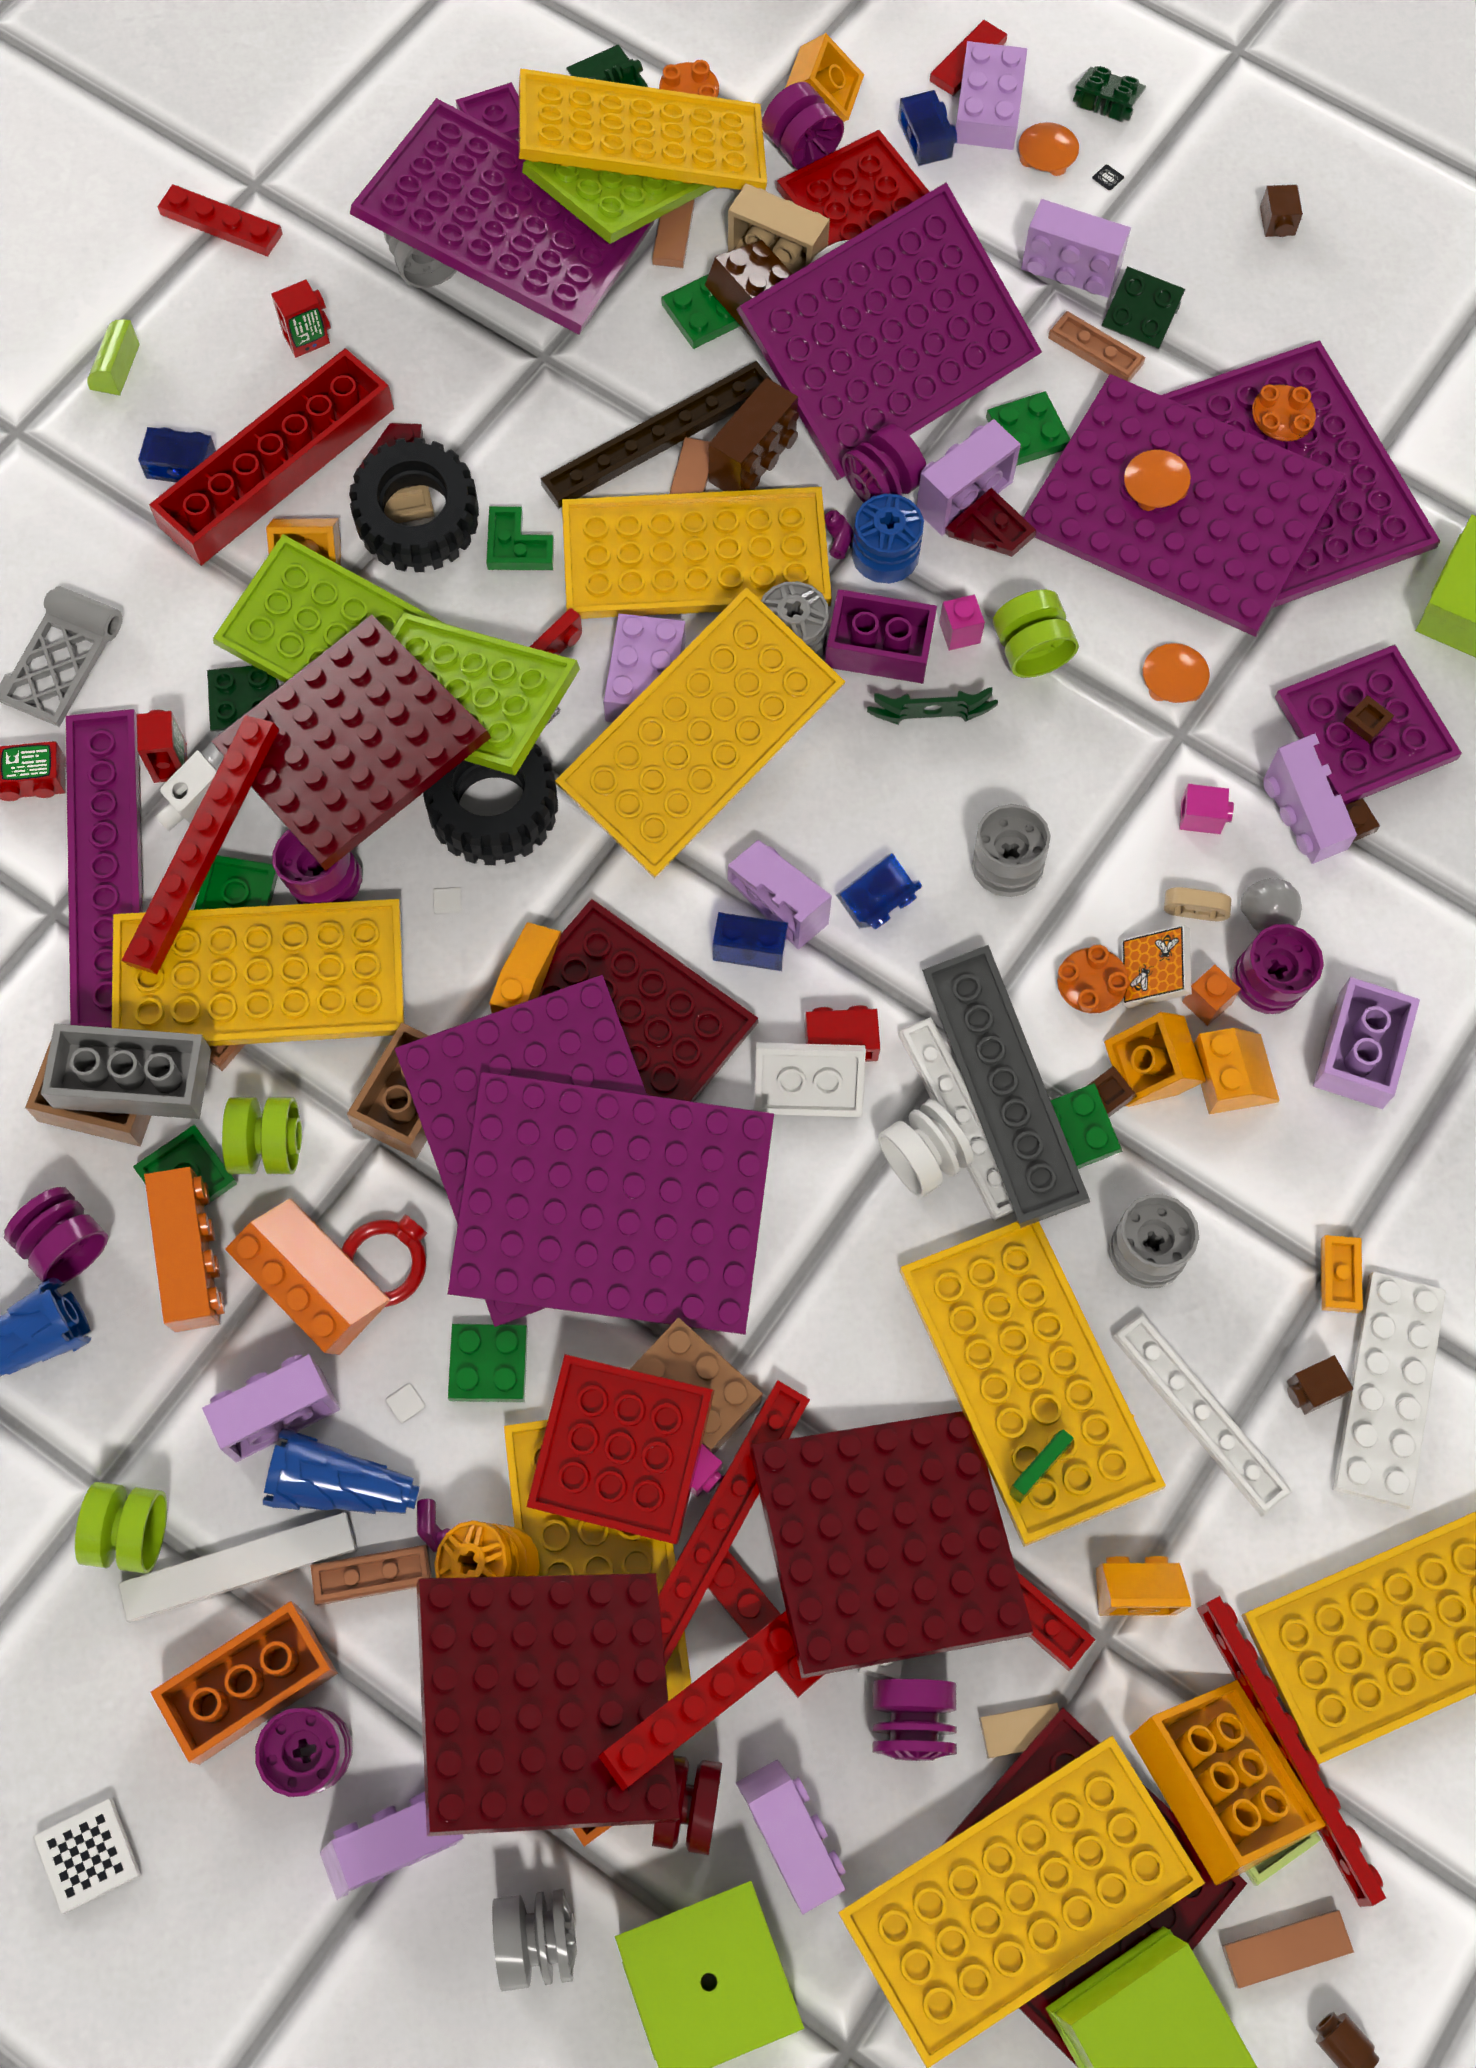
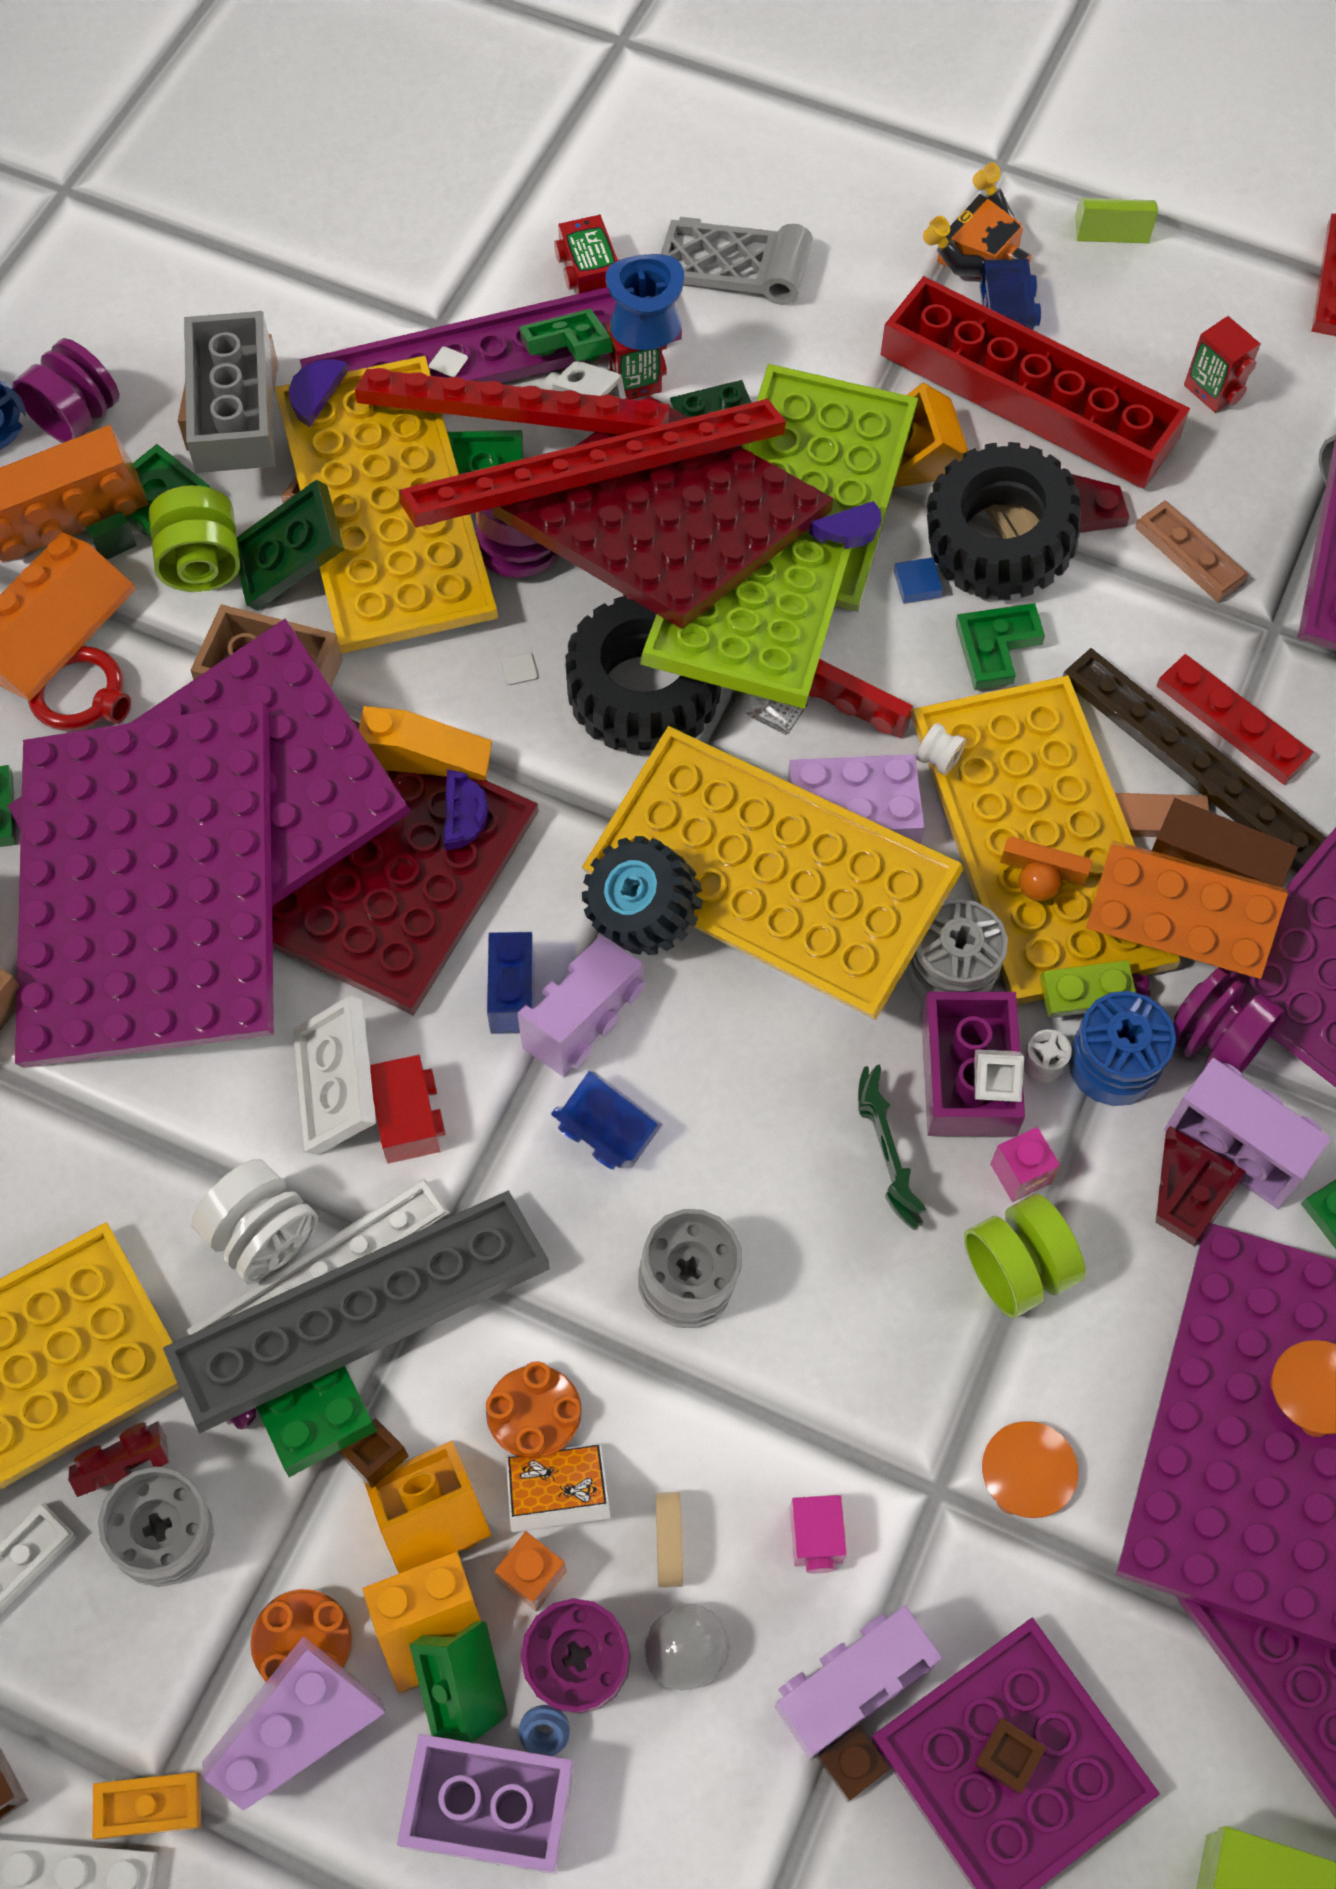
camera: 80 degrees right, 5 degrees down
none -> dark red wing [68,1421,169,1497]
none -> dark green tile [86,511,137,560]
none -> lavender wedge [202,1636,386,1811]
none -> dark green plate [236,479,344,611]
none -> orange dish [250,1589,352,1682]
none -> dark purple tile [289,359,348,427]
none -> red plate [399,399,786,528]
none -> green panel [409,1621,508,1743]
none -> white sticker [429,347,468,377]
none -> dark purple tile [444,770,489,851]
none -> green plate [519,309,613,361]
none -> medium blue plate [519,1705,570,1756]
none -> black wheel [582,836,702,955]
none -> blue hat [606,254,684,350]
none -> dark purple tile [808,501,882,549]
none -> blue tile [894,557,943,603]
none -> white wheel [916,723,967,776]
none -> torso [923,162,1032,282]
none -> white slope [974,1050,1024,1102]
none -> orange tile [1000,836,1092,901]
none -> white wheel [1023,1029,1072,1084]
none -> lime plate [1040,960,1136,1018]
none -> orange brick [1086,840,1288,979]
none -> nougat tile [1135,500,1249,603]
none -> red plate [1156,654,1314,785]

